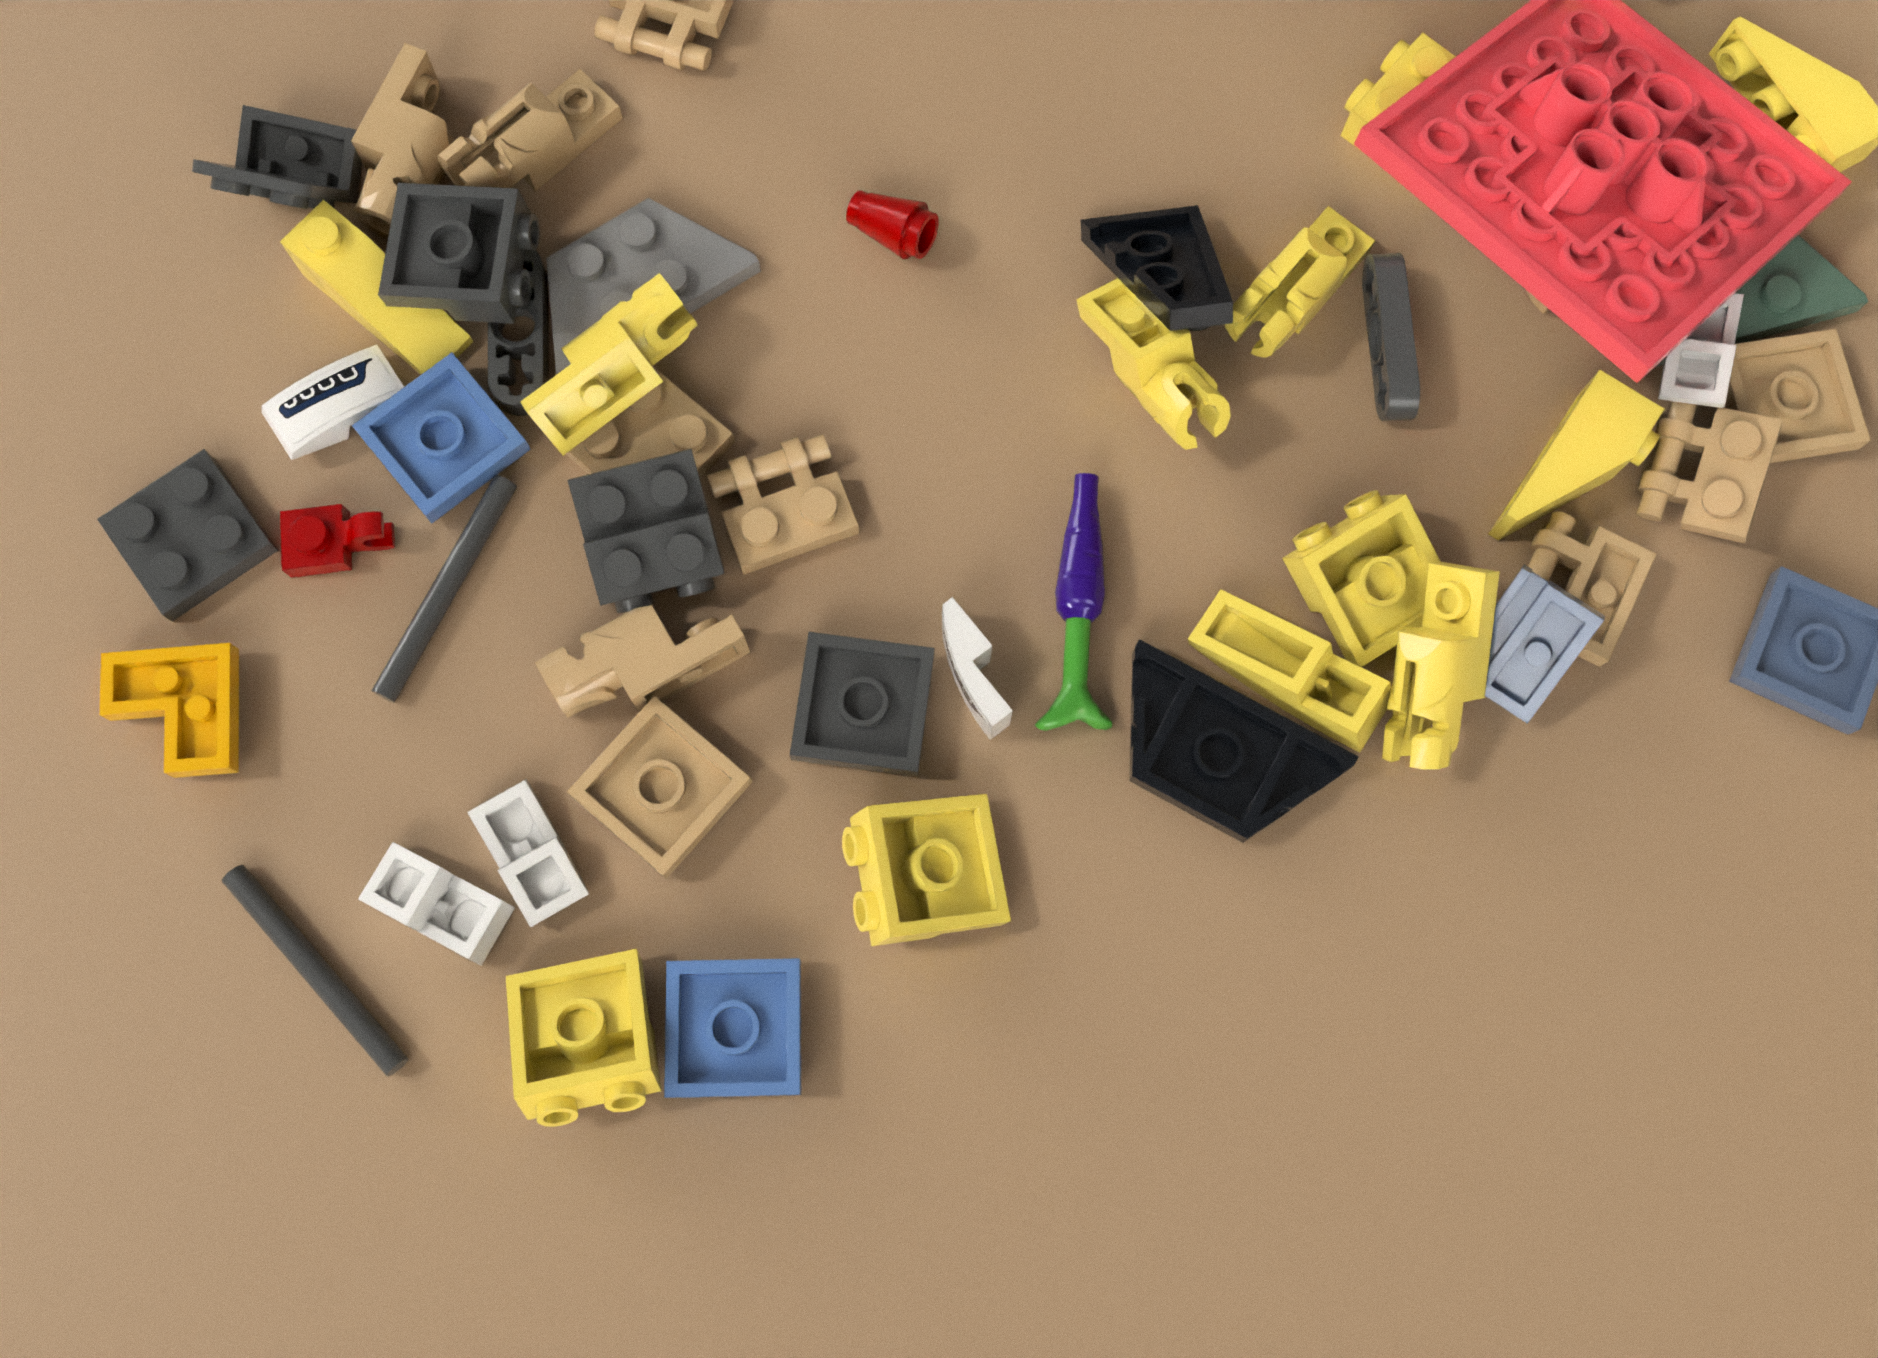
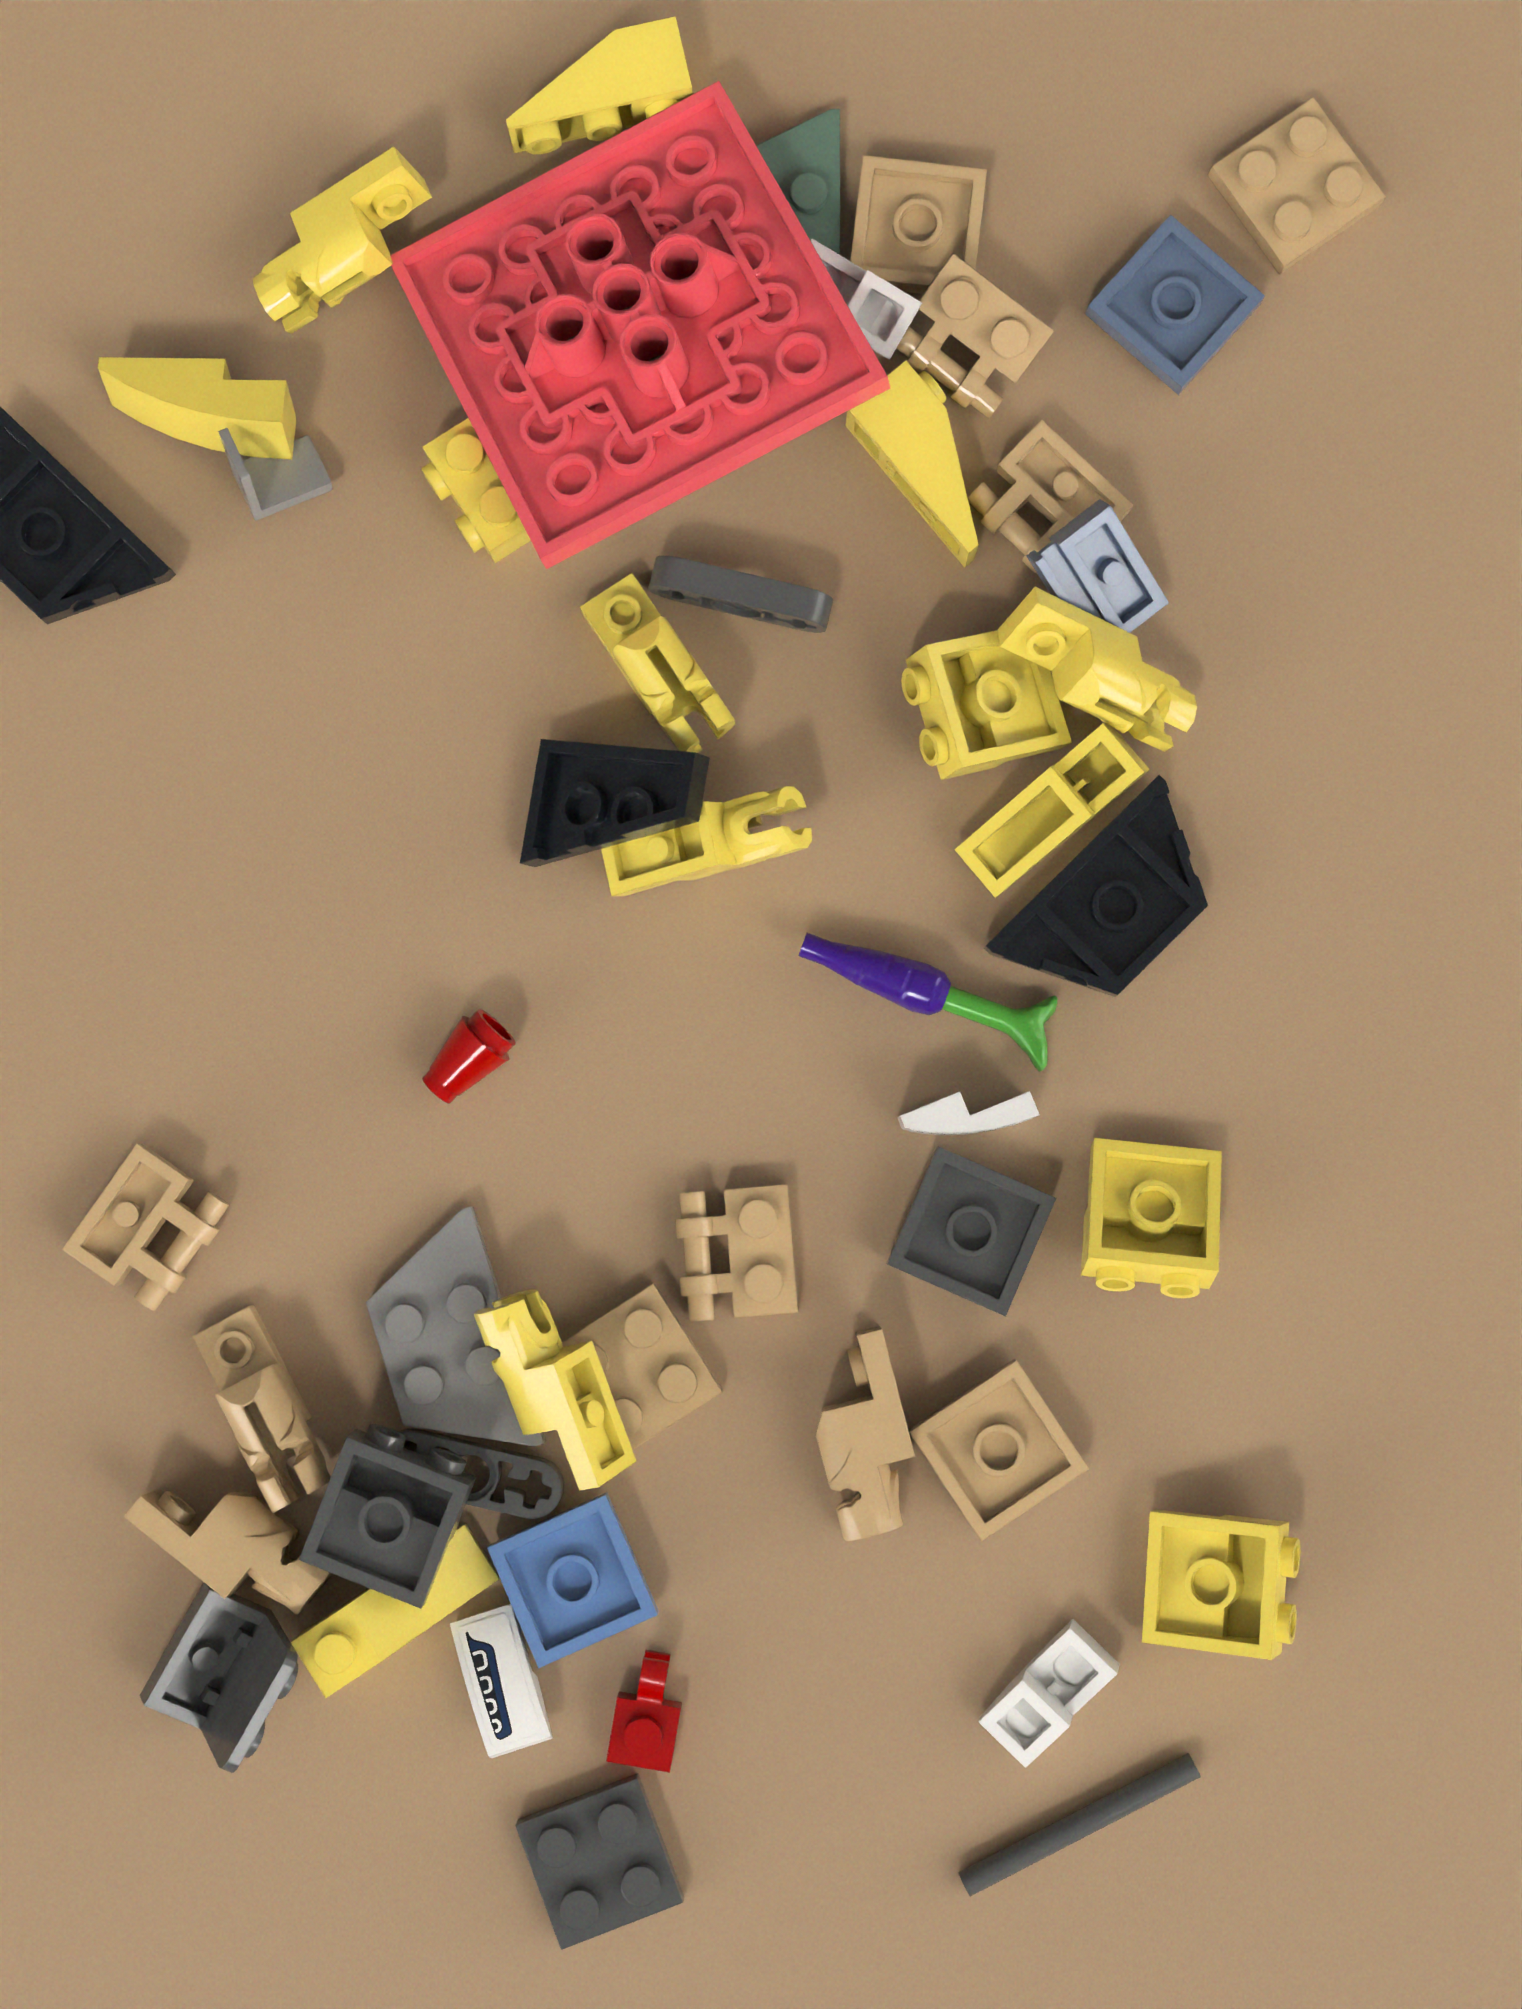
camera: 65 degrees left, 10 degrees up
yellow plate [99,643,239,778] -> none
dark grey bar [371,475,517,703] -> none
white slope [467,779,589,927] -> none
dark grey plate [567,448,724,613] -> none
medium blue plate [664,958,802,1098] -> none

